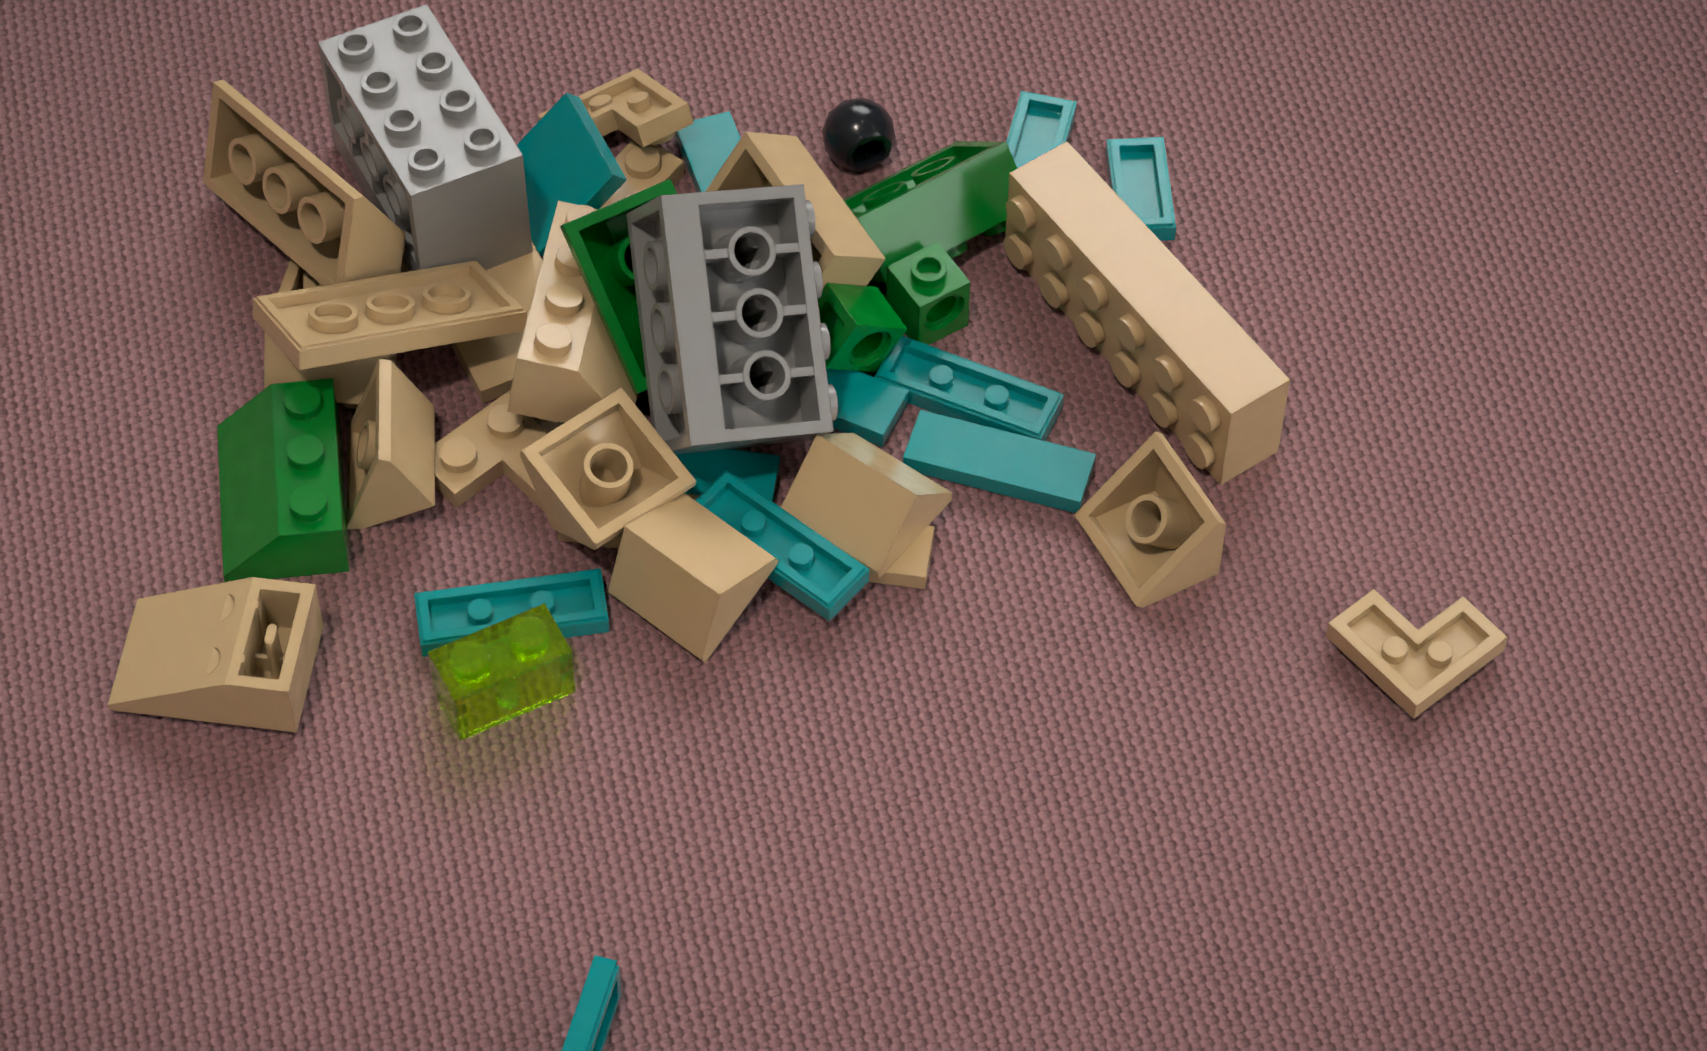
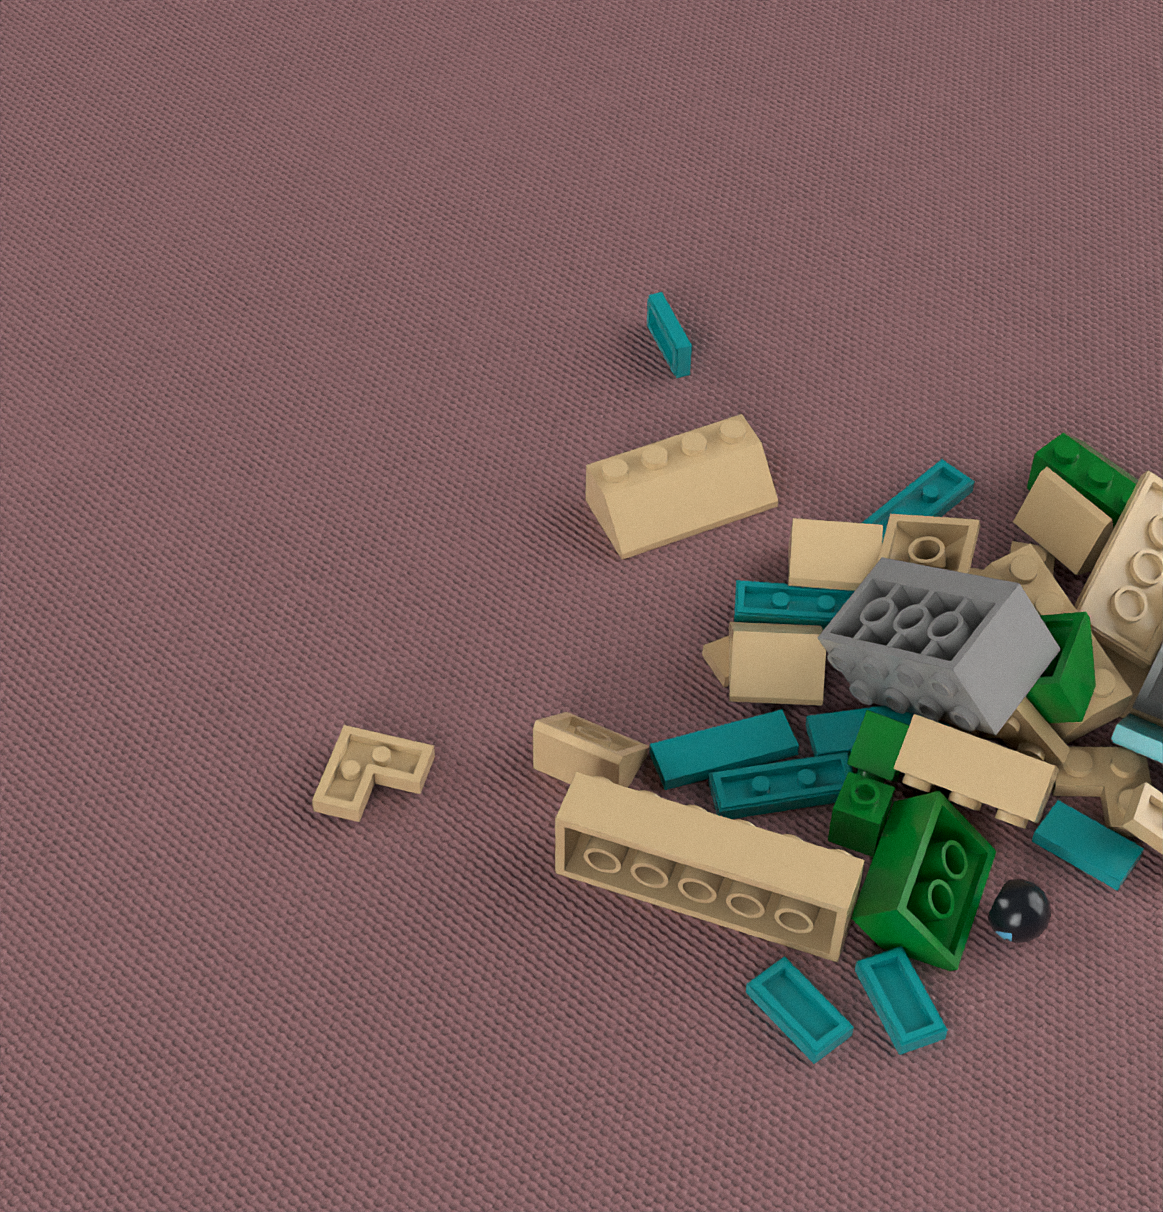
camera: 145 degrees right, 5 degrees down
tan slope [108,577,323,733] -> none
clear neon green brick [428,603,576,741] -> none
none -> tan slope [585,414,778,560]

